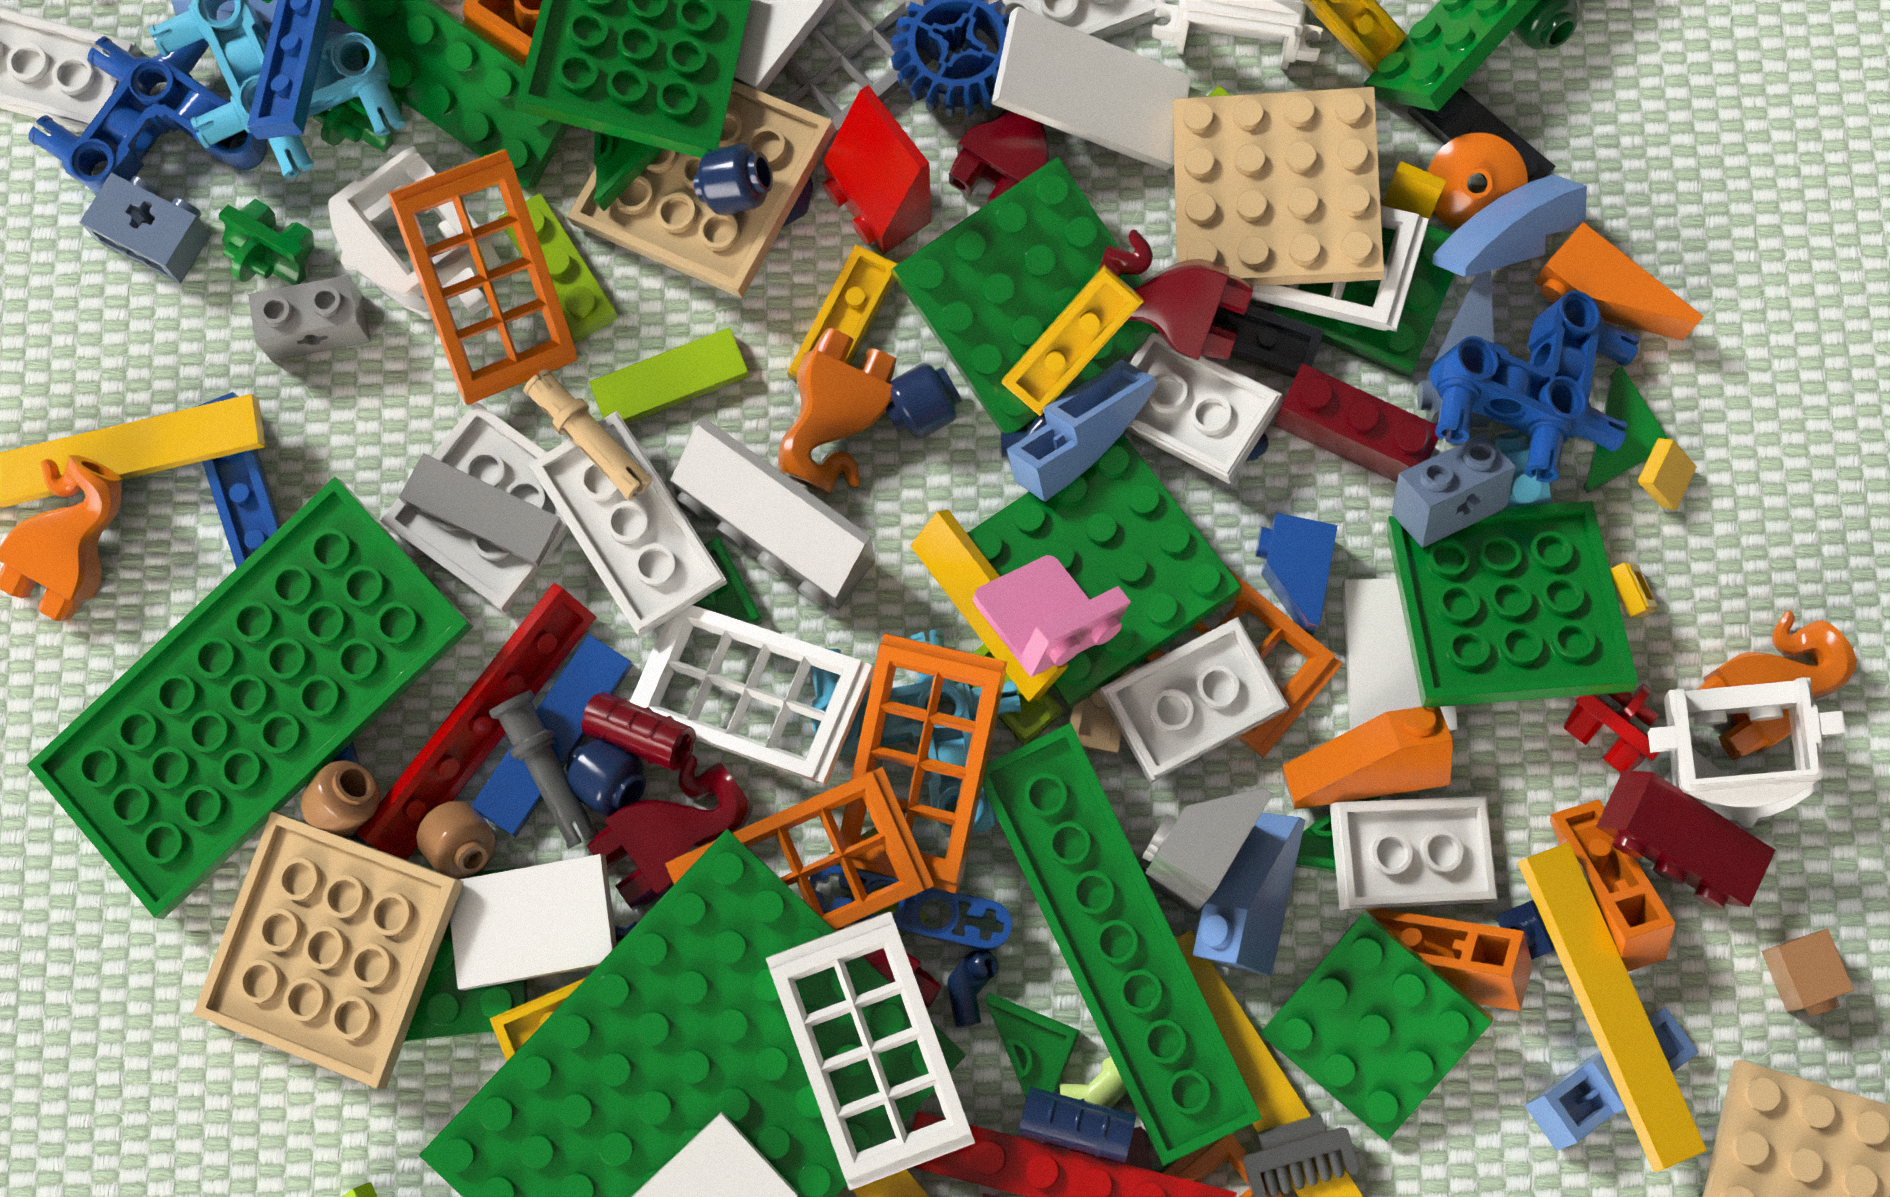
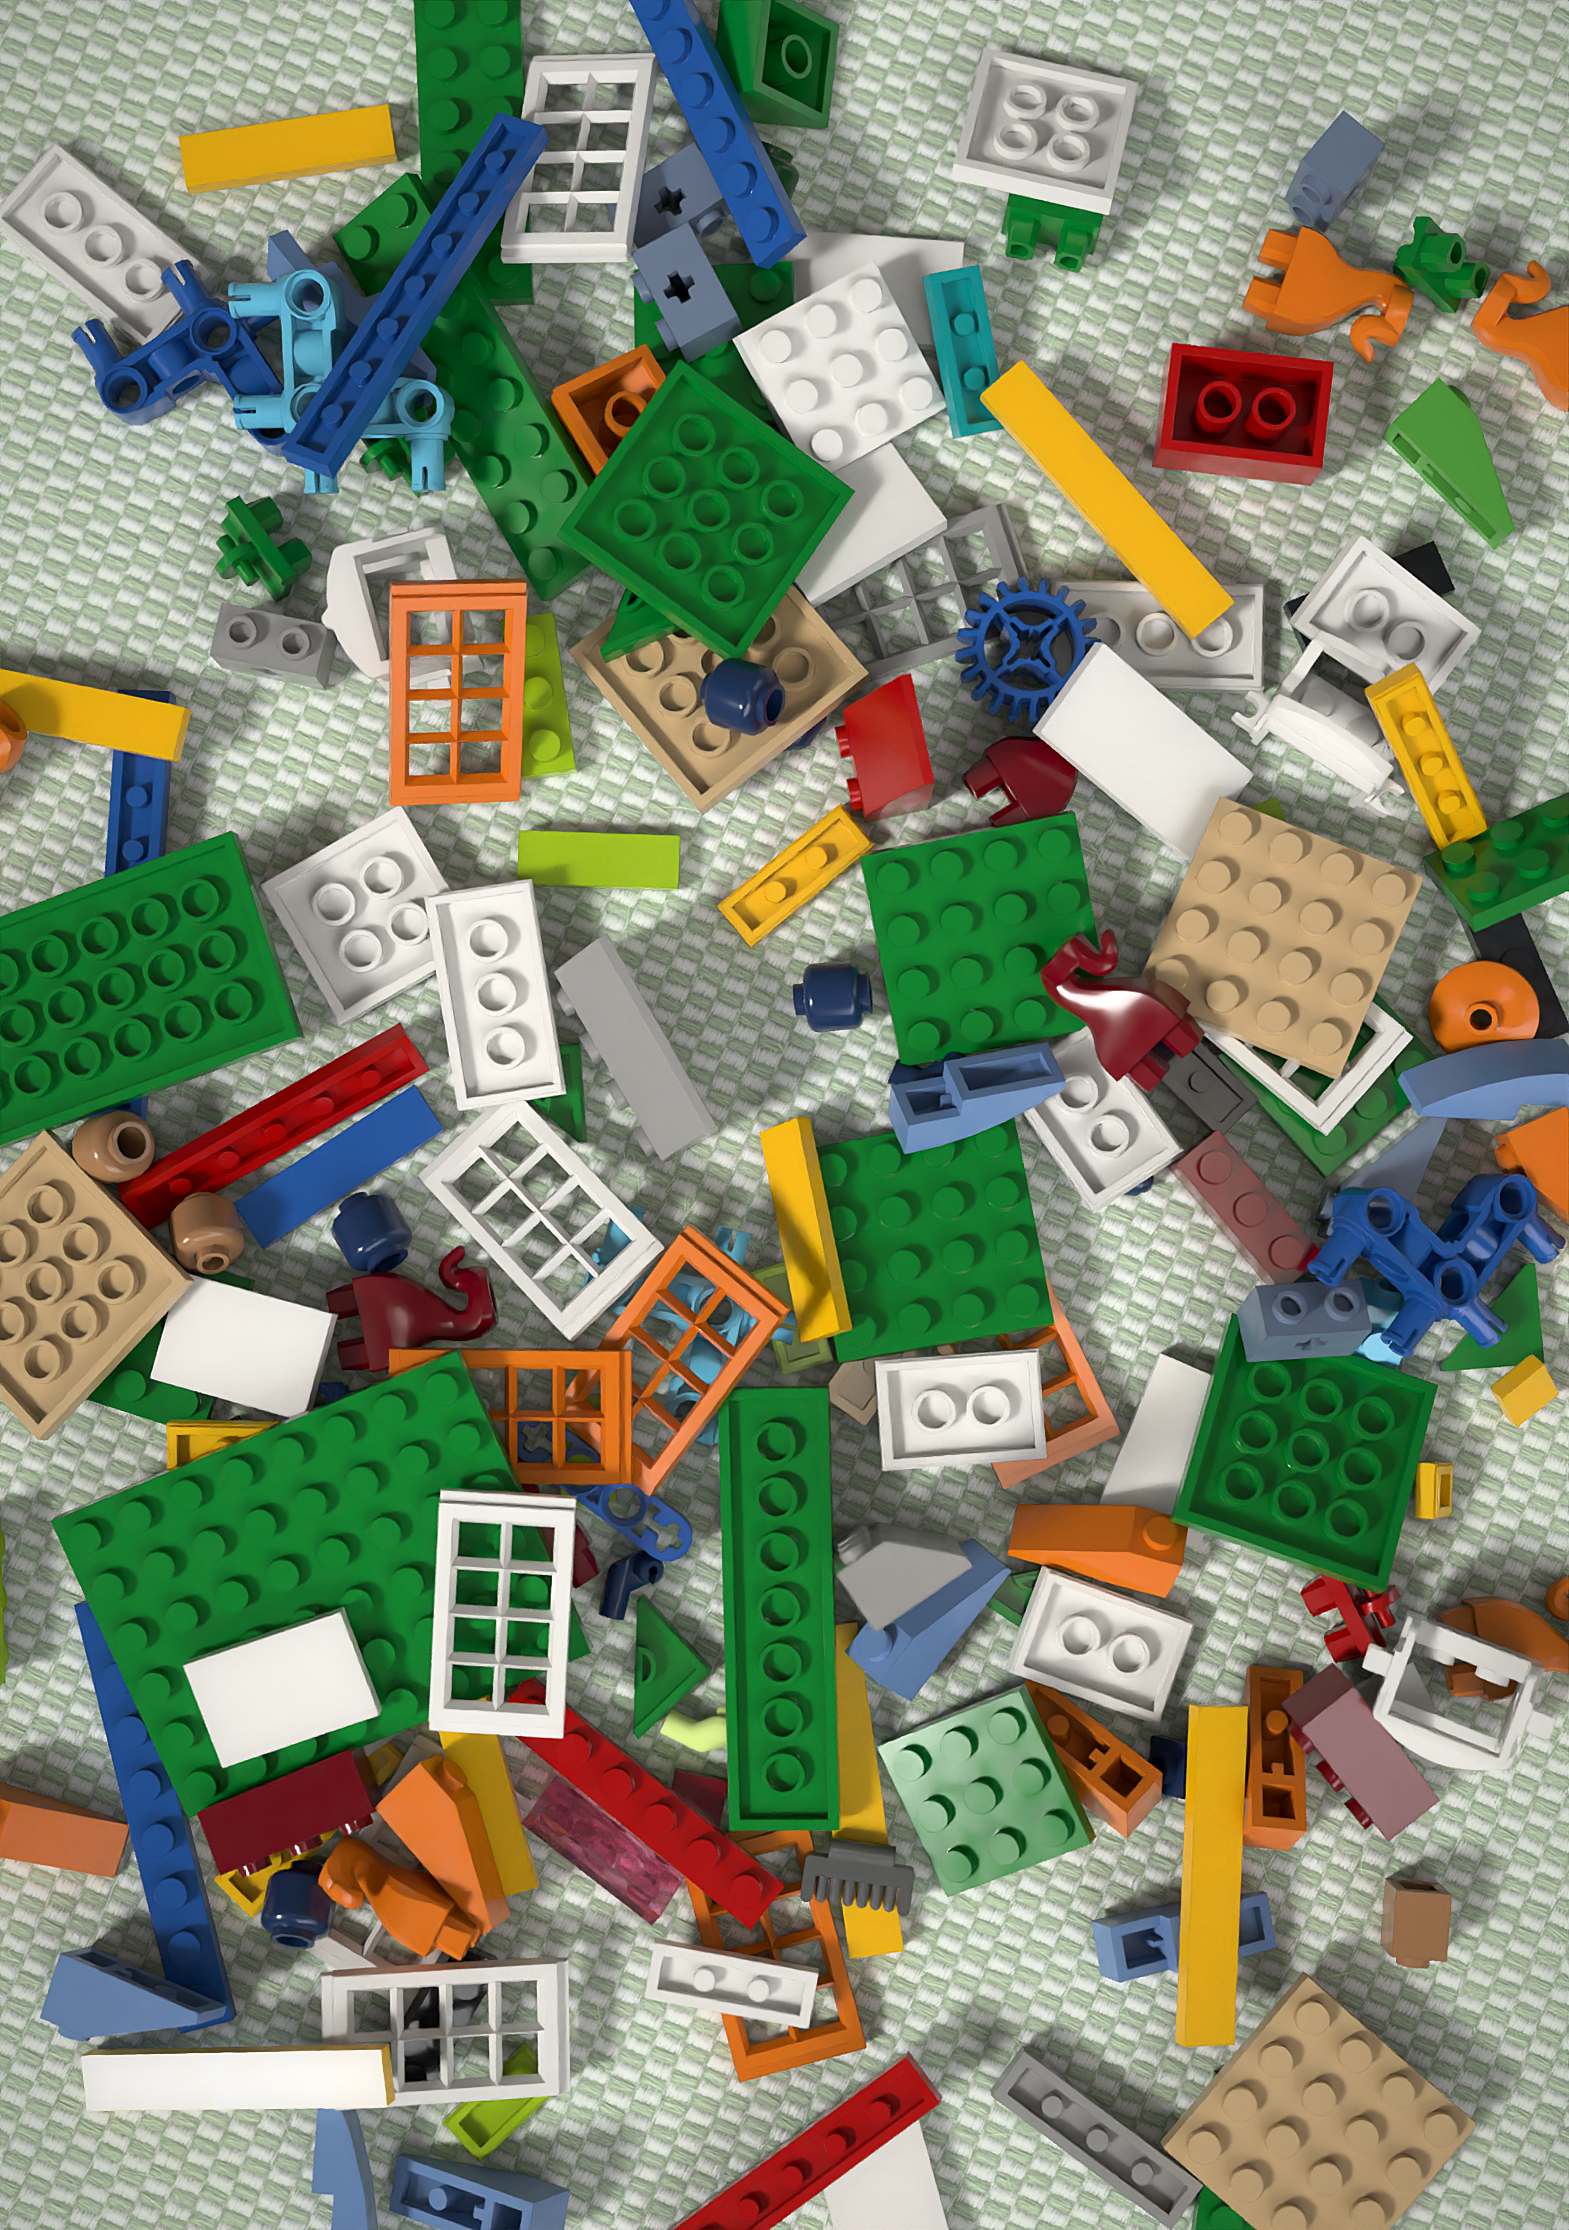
camera: 25 degrees right, 10 degrees up
sand blue brick [79,172,211,284] -> none
light grey tile [399,453,563,567] -> none
dark grey pin [489,690,599,849] -> none
tan pin [524,369,653,501] -> none
dark red axle [581,691,696,771] -> none
orange hips [778,328,897,494] -> none
bright pink bracket [973,555,1131,677] -> none
yellow tile [1001,264,1144,416] -> none
dark blue axle [1018,1086,1136,1163] -> none
blue slope [1255,513,1338,636] -> none
yellow tile [1382,161,1447,223] -> none

